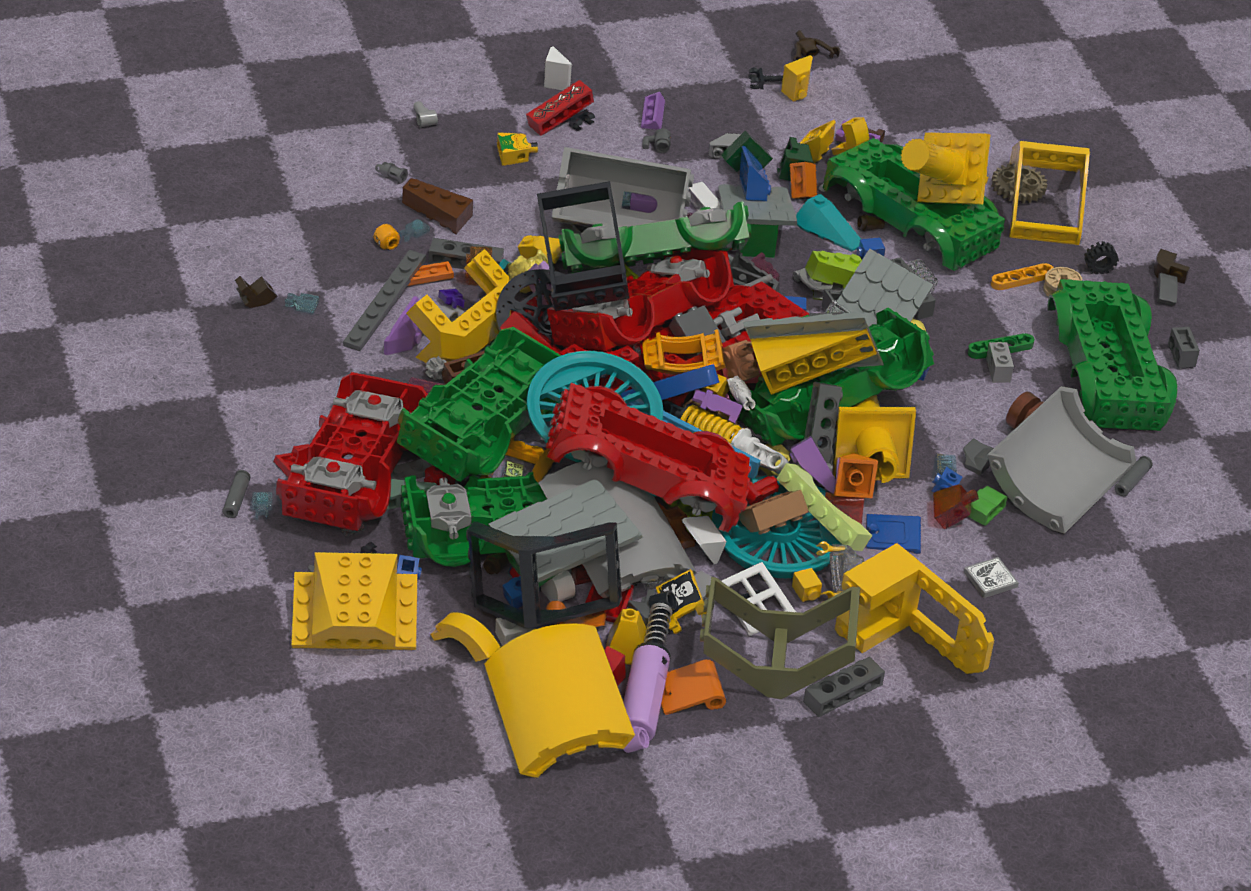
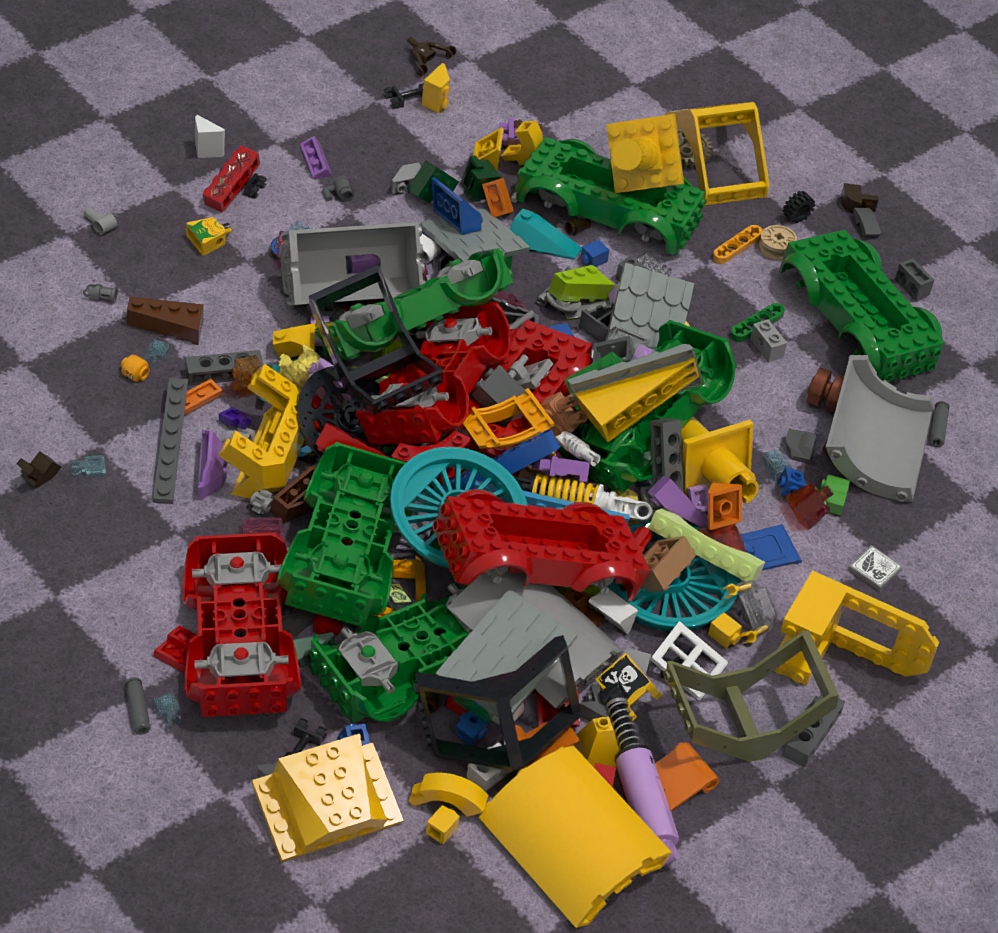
camera: 25 degrees left, 5 degrees up
none -> yellow brick [426,805,460,844]

